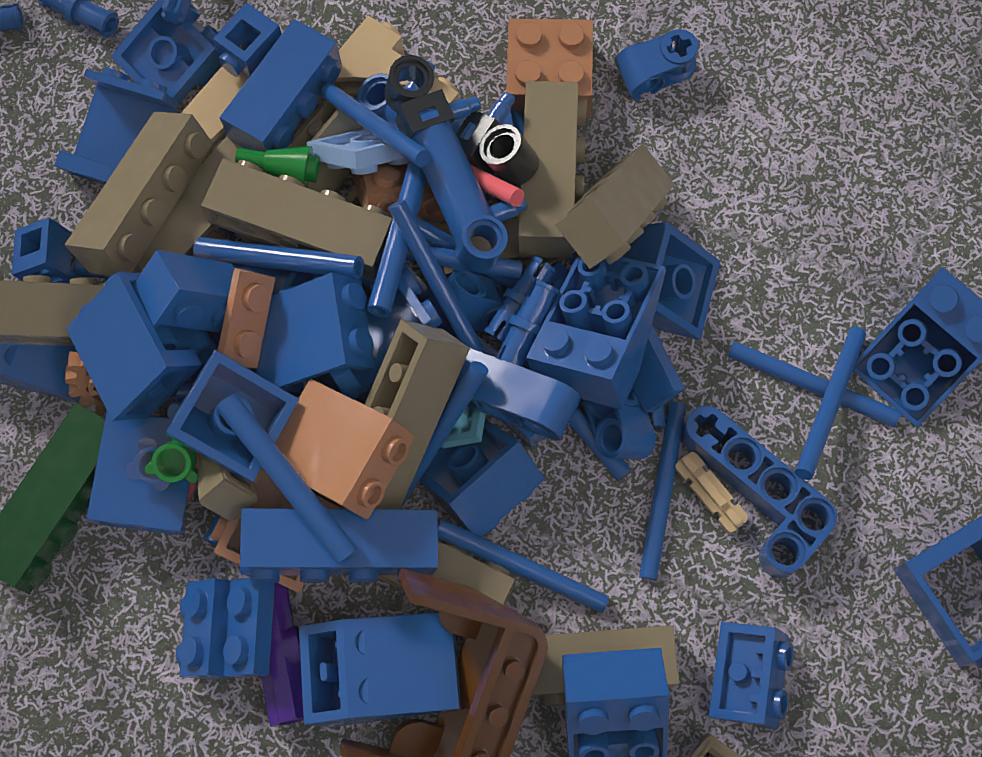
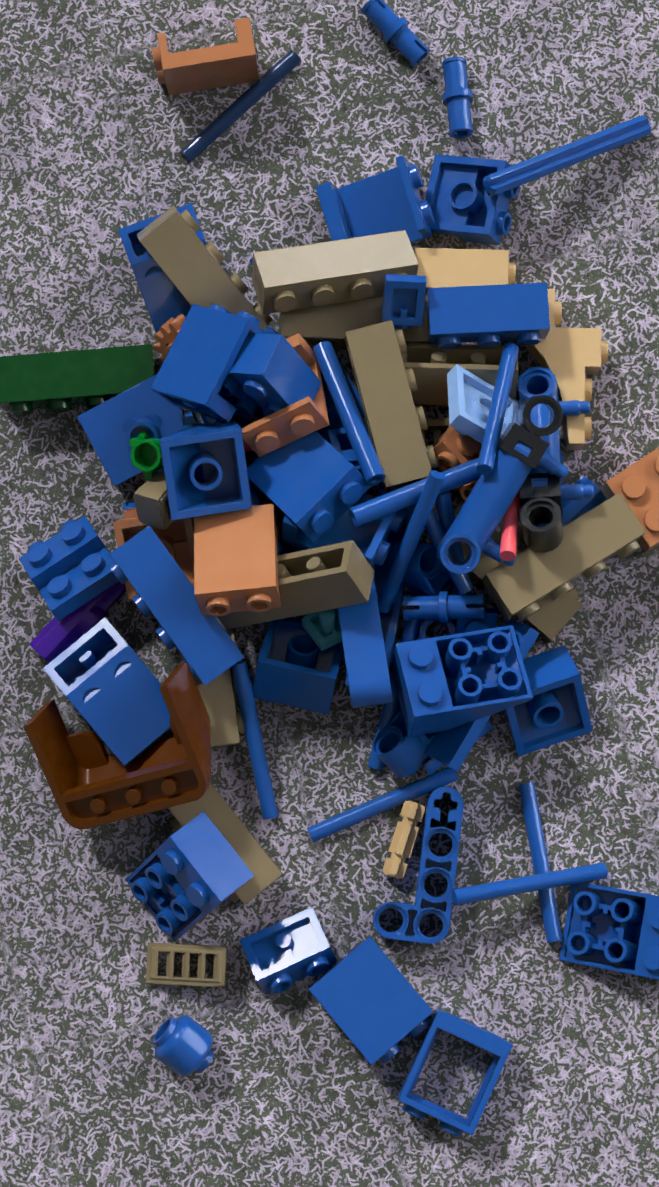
camera: 55 degrees right, 10 degrees up
blue brick [12,217,76,283] -> none
blue brick [213,2,282,77] -> none
blue piece [216,393,357,564] -> none
green cone [235,146,320,188] -> none
blue bar [402,361,489,506] -> none
blue pin [497,278,559,367] -> none
dark tan brick [555,144,674,269] -> none
none -> blue panel [308,936,433,1065]
none -> blue bracket [381,274,426,329]

